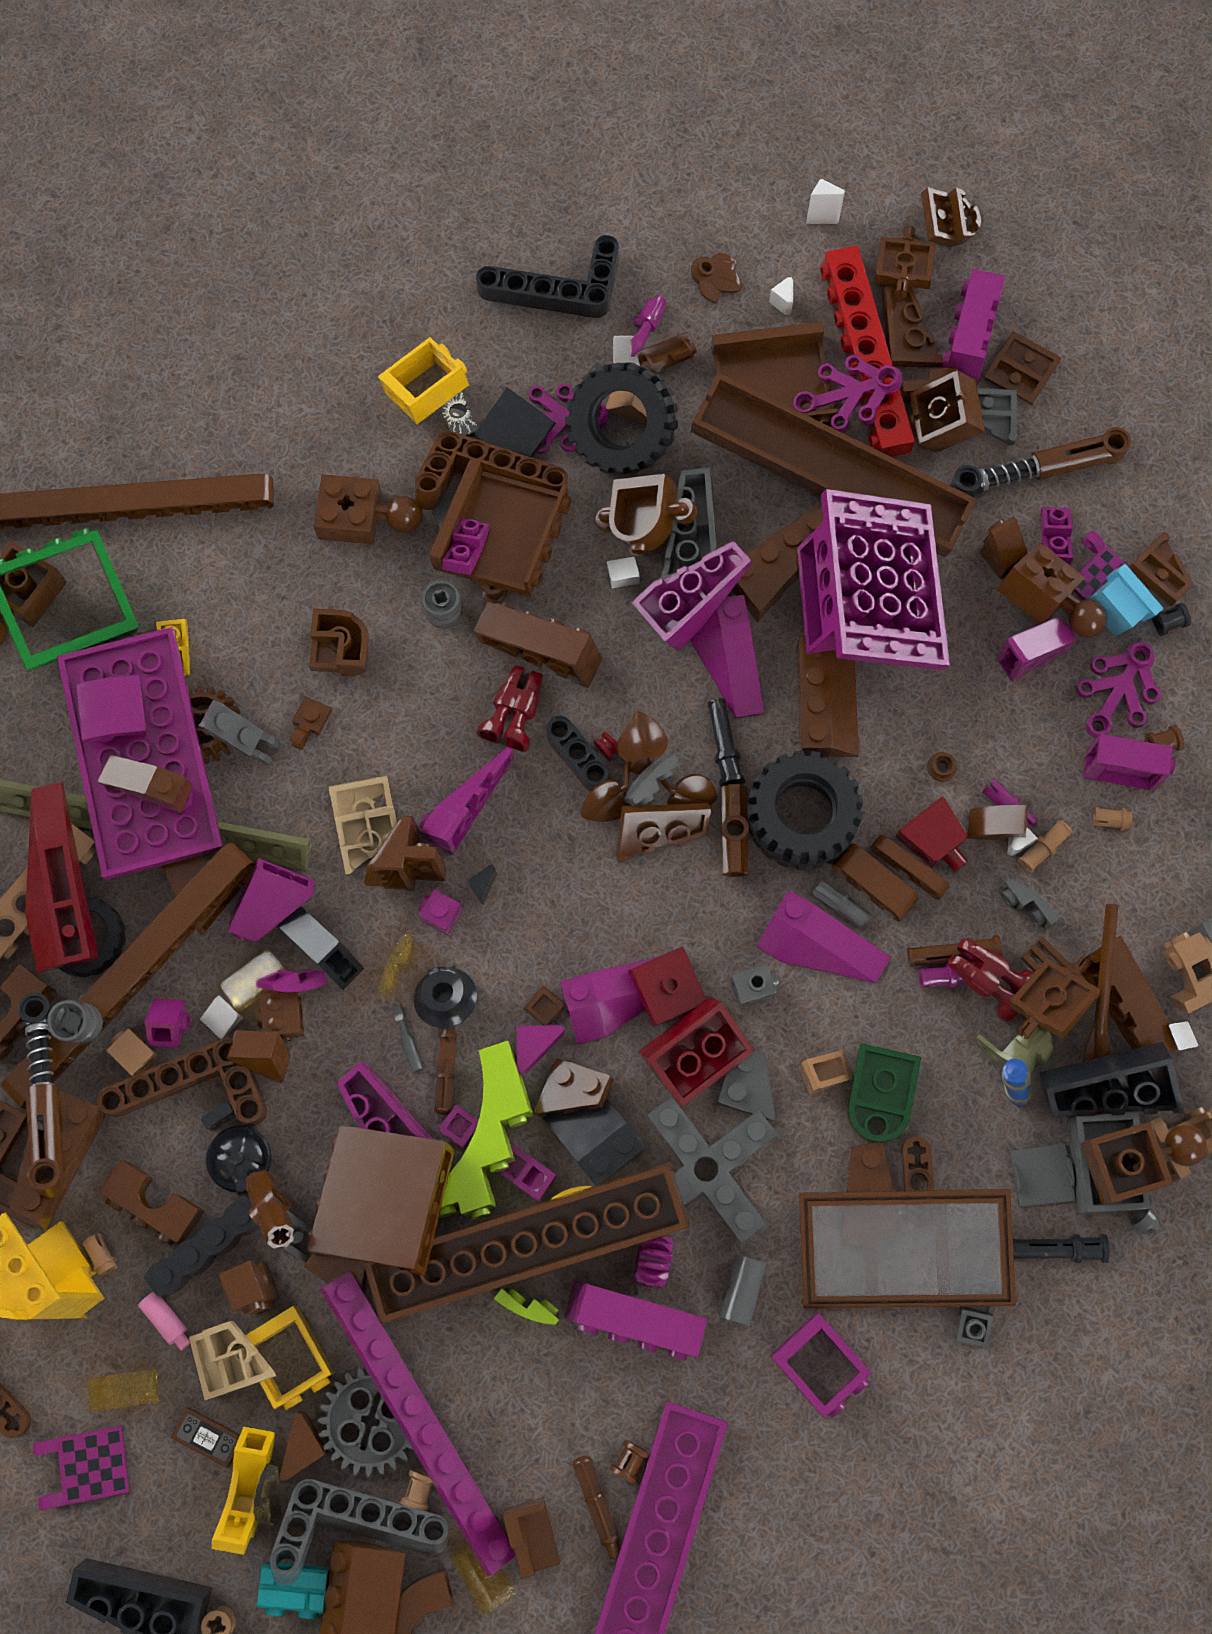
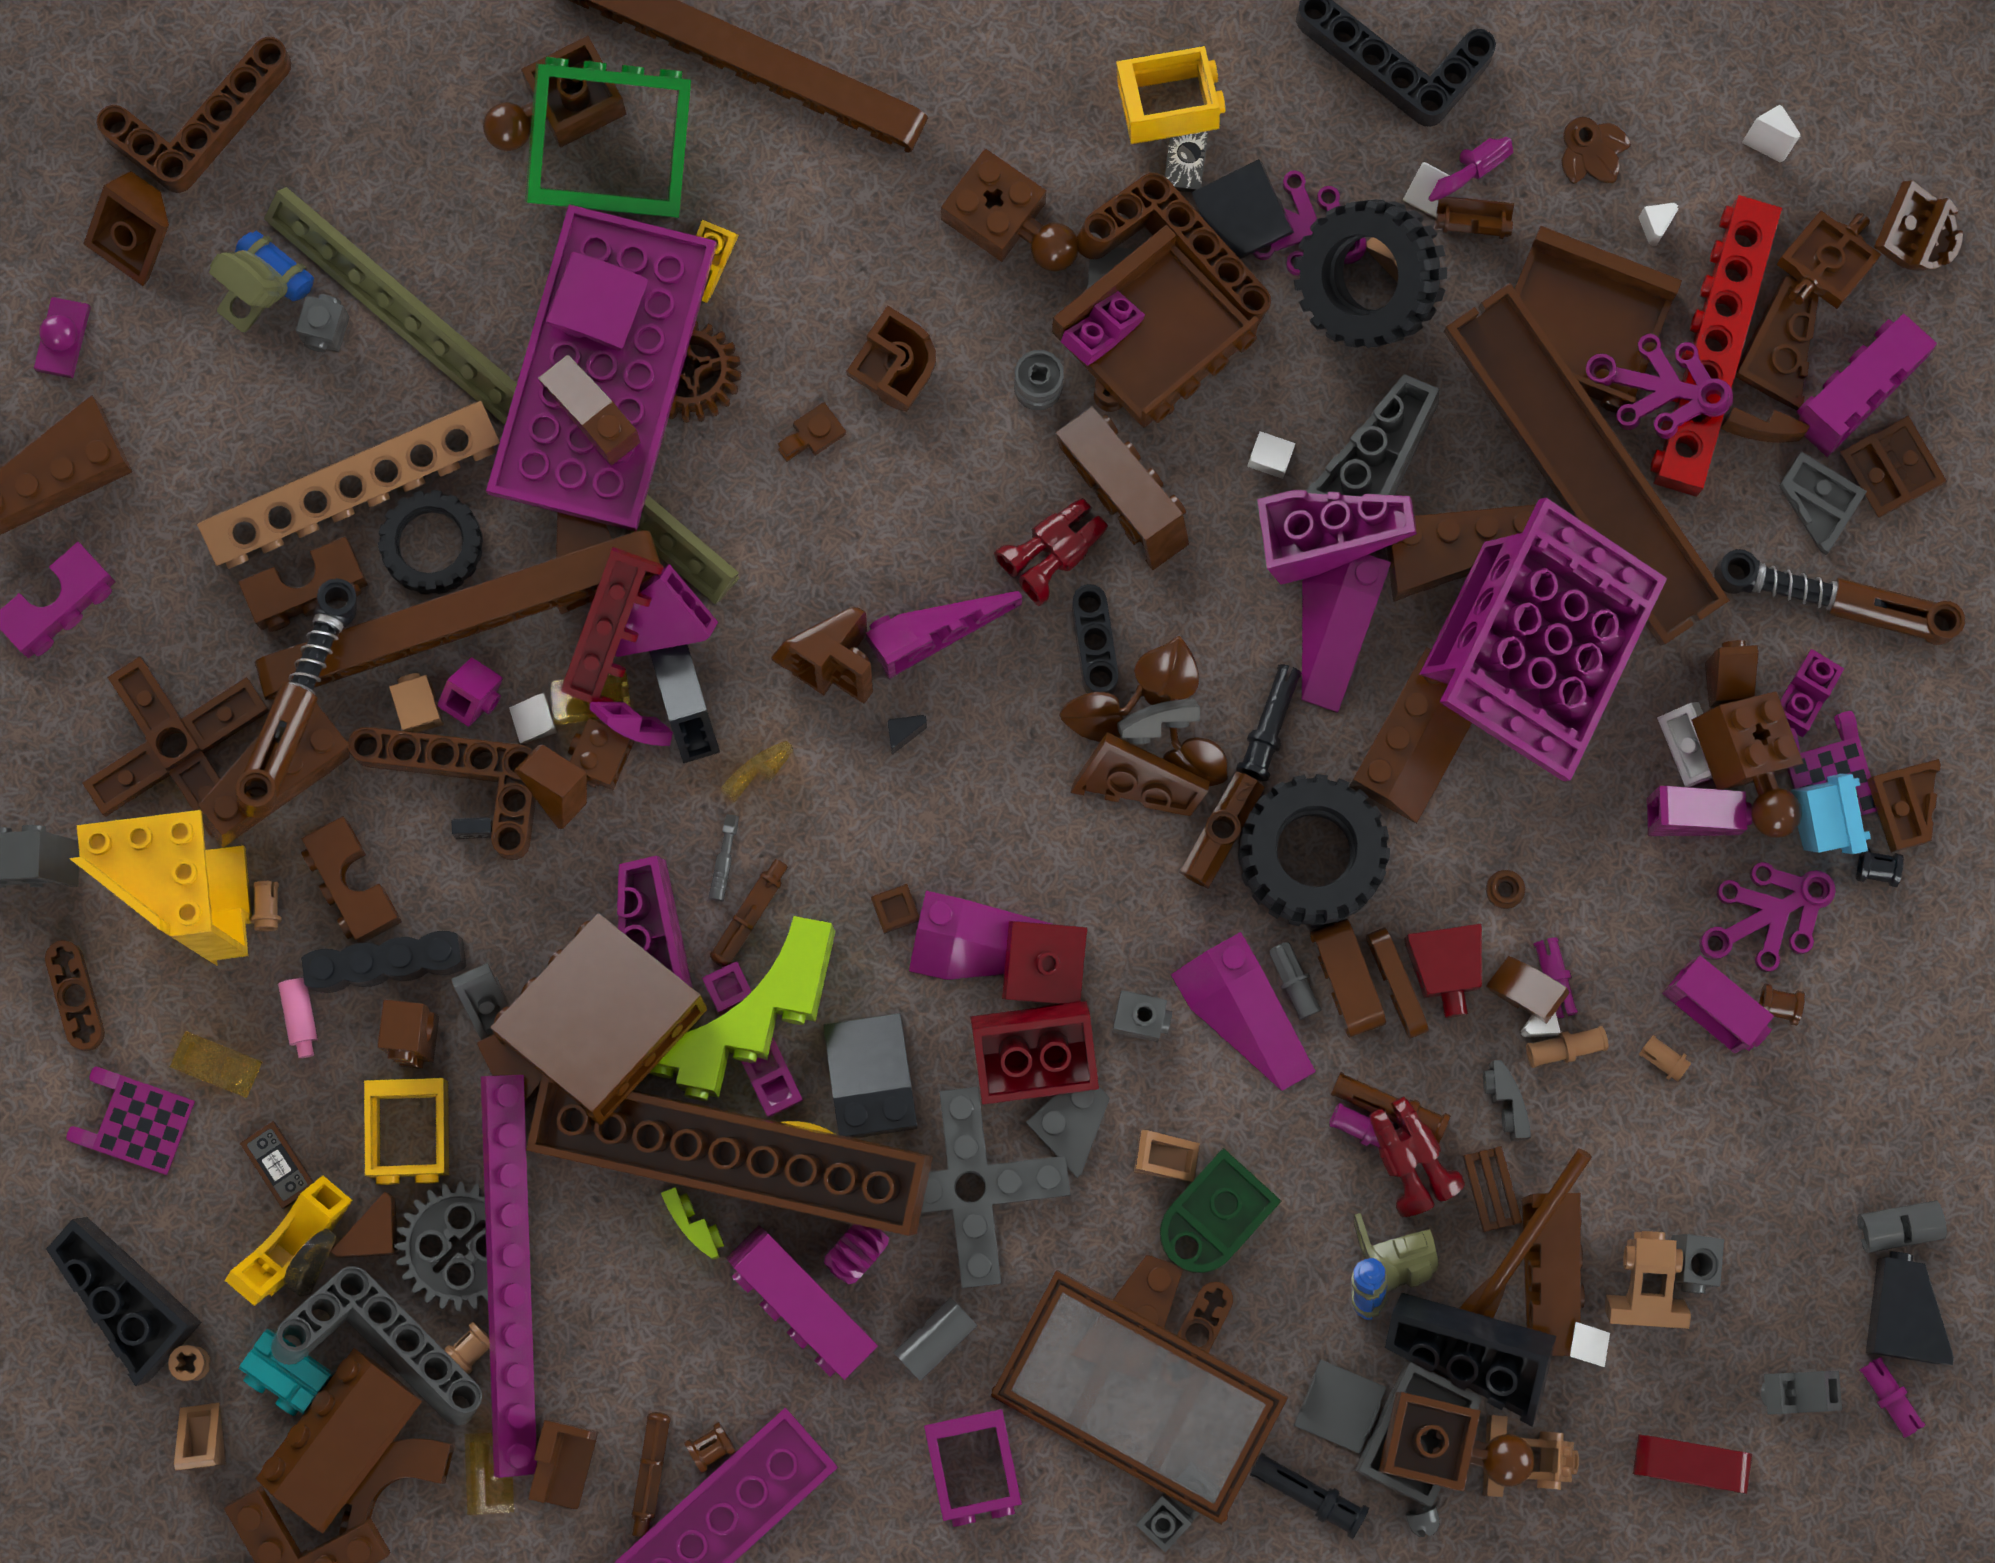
camera: 25 degrees right, 5 degrees up
dark red wedge [25,782,99,973] -> none
dark grey wheel [47,1000,103,1043] -> none
tan slope [189,1321,276,1400] -> none
dark grey hinge [199,700,281,766] -> none
black piece [206,1126,272,1196] -> none
reddish brown piece [246,1170,294,1249] -> none
tan slope [328,776,397,875] -> none
black piece [414,965,477,1028] -> none
magenta brick [418,890,463,936] -> none
magenta slope [517,1025,566,1077] -> none
wing [534,1058,614,1117] -> none
dark red bush [593,732,619,761] -> none
reddish brown piece [595,474,698,555] -> none
reddish brown brick [910,370,985,452] -> none
reddish brown plate [1010,956,1100,1039] -> none
none -> dark red hinge [560,547,664,703]
none -> white slope [1657,702,1713,787]

